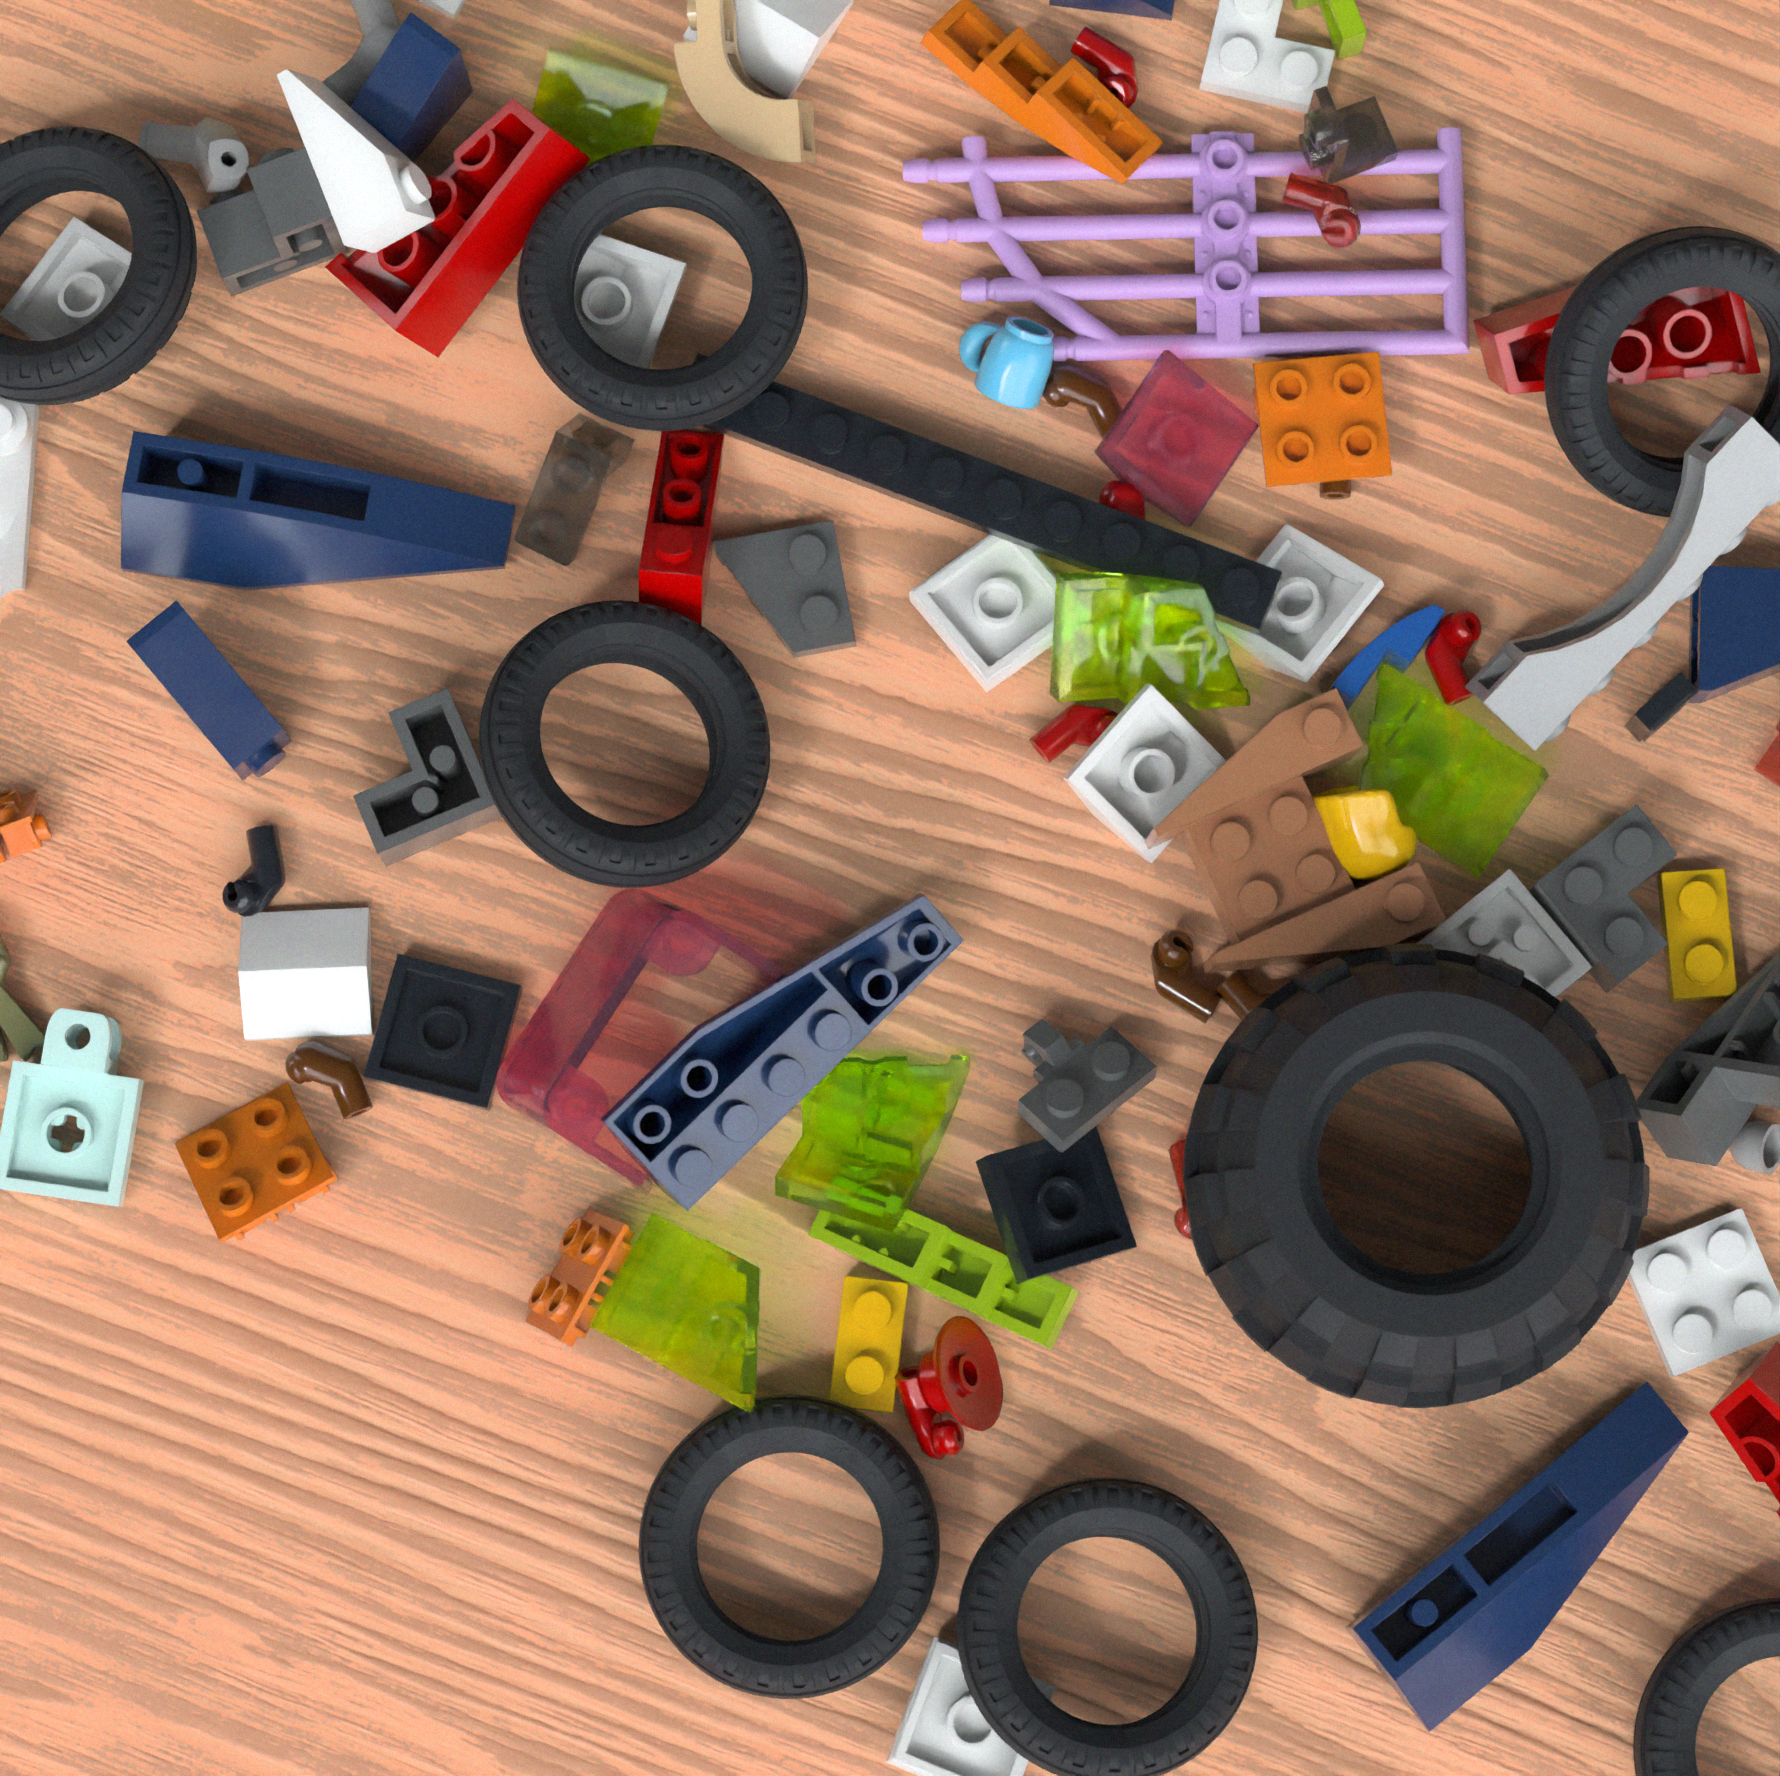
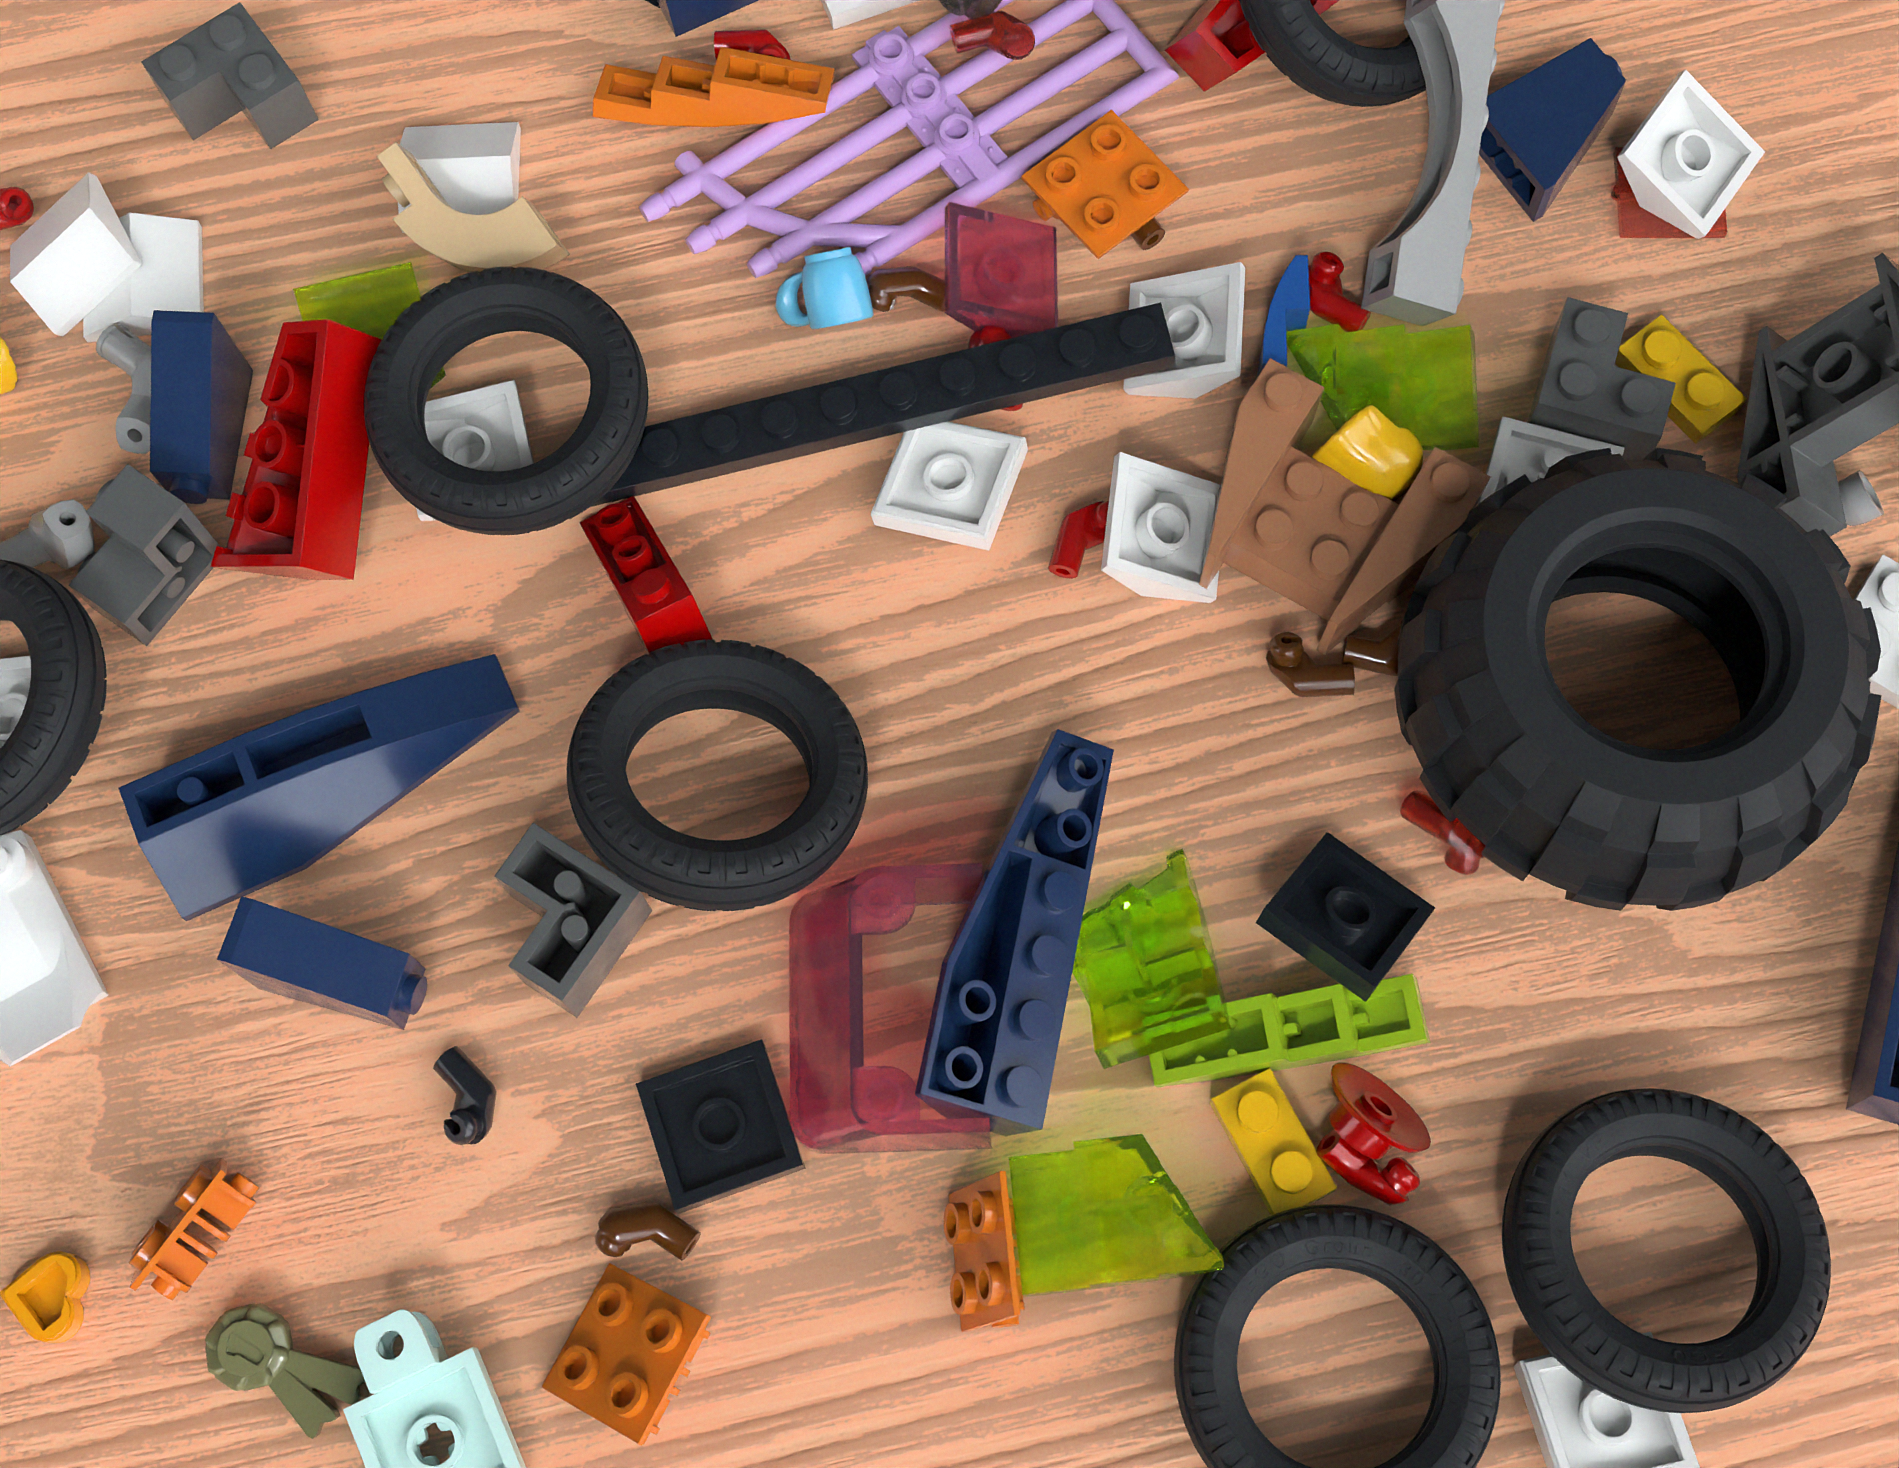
camera: 30 degrees left, 10 degrees down
white slope [238,908,373,1041] -> none
white slope [277,69,436,253] -> none
clear smoke bracket [515,413,635,566] -> none
dark grey wing [714,520,856,658] -> none
dark grey hinge [1018,1019,1156,1153] -> none
clear neon green slope [1050,572,1251,710] -> none
black tile [1625,672,1696,742] -> none

